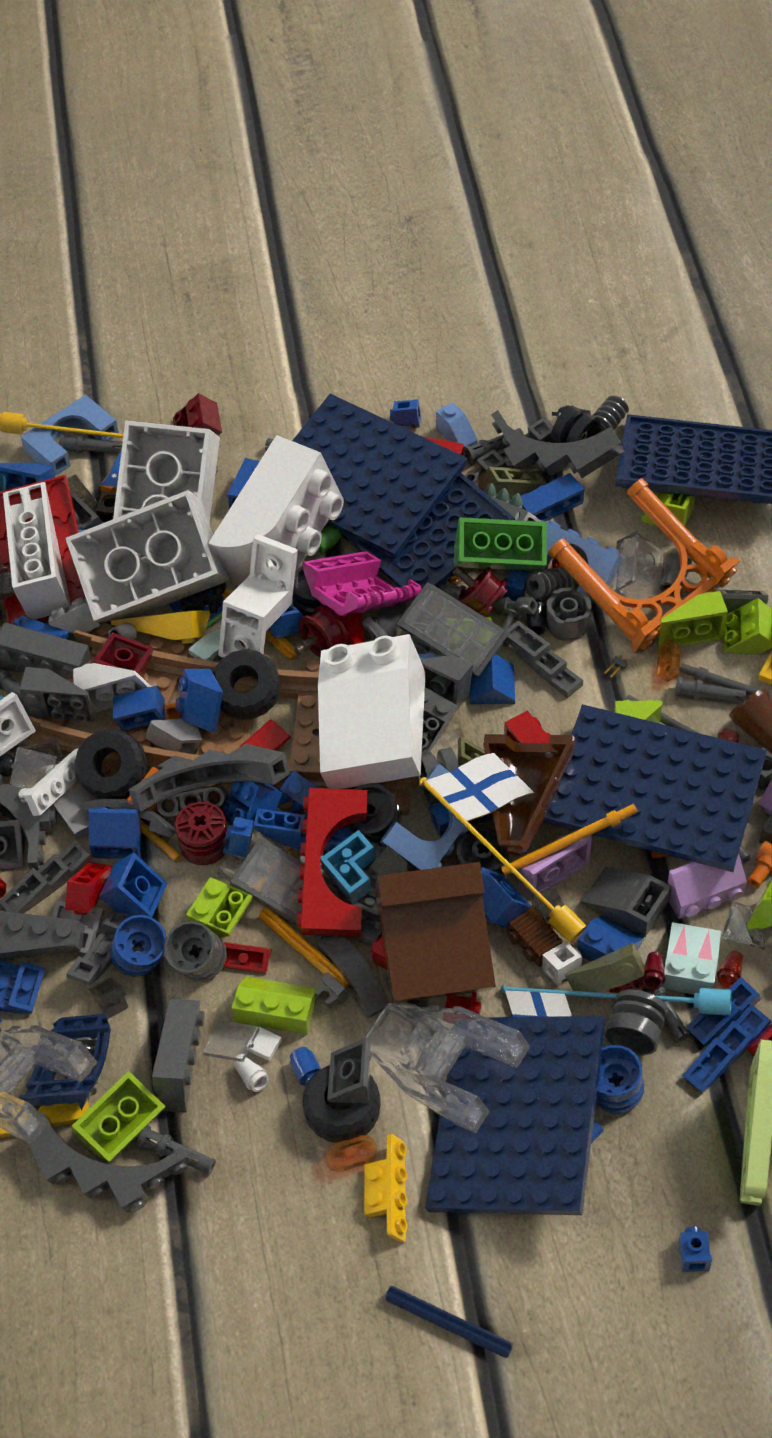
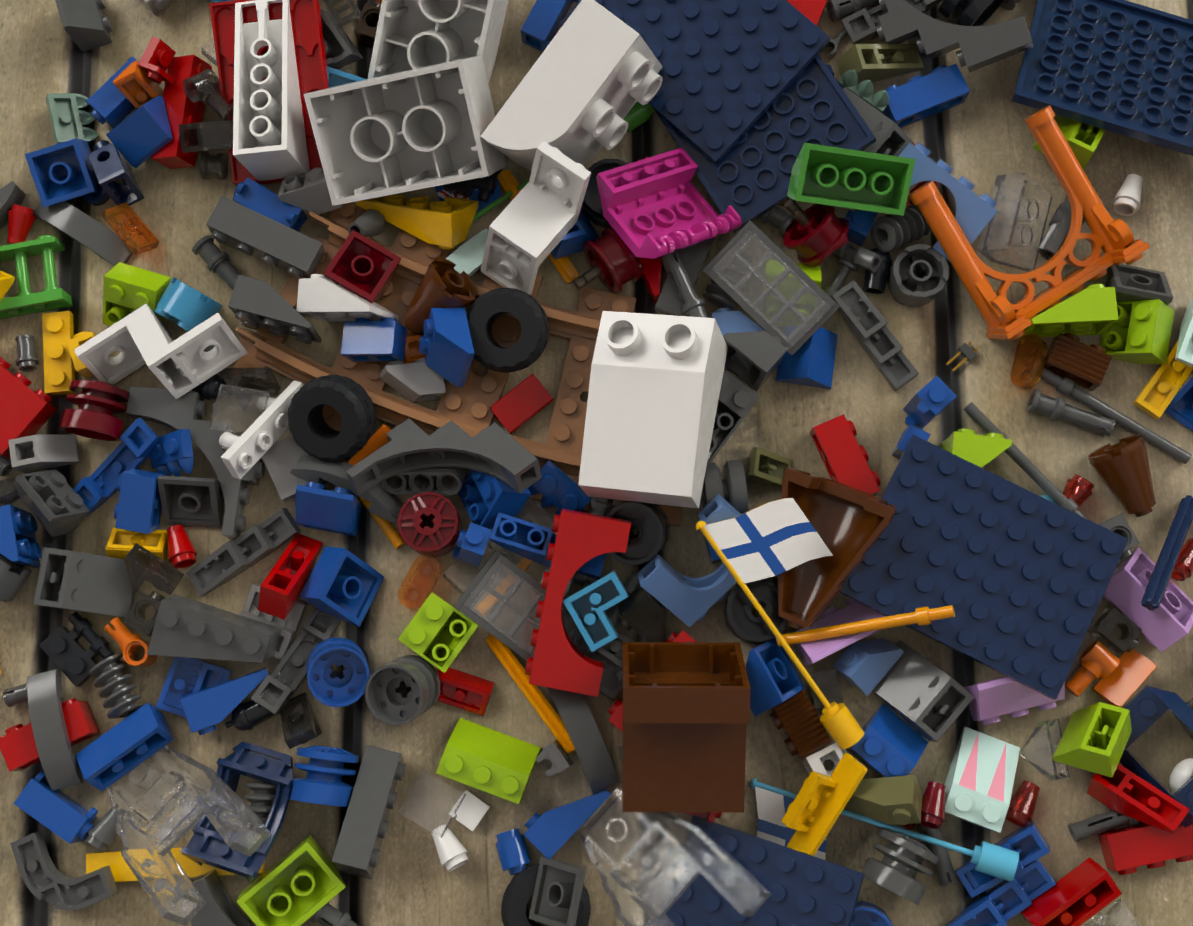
camera: 10 degrees right, 25 degrees up
none -> blue slope [180,668,268,735]
none -> black piece [225,700,281,731]
none -> blue wheel [290,745,359,807]
none -> clear orange plate [398,555,441,609]
none -> reddish brown cone [404,258,478,335]
none -> blue slope [523,790,611,859]
none -> yellow bracket [781,753,867,856]
none -> medium blue slope [833,638,904,696]
none -> blue brick [903,375,957,429]
none -> reddish brown brick [1041,333,1112,391]
none -> white cone [1112,174,1143,216]

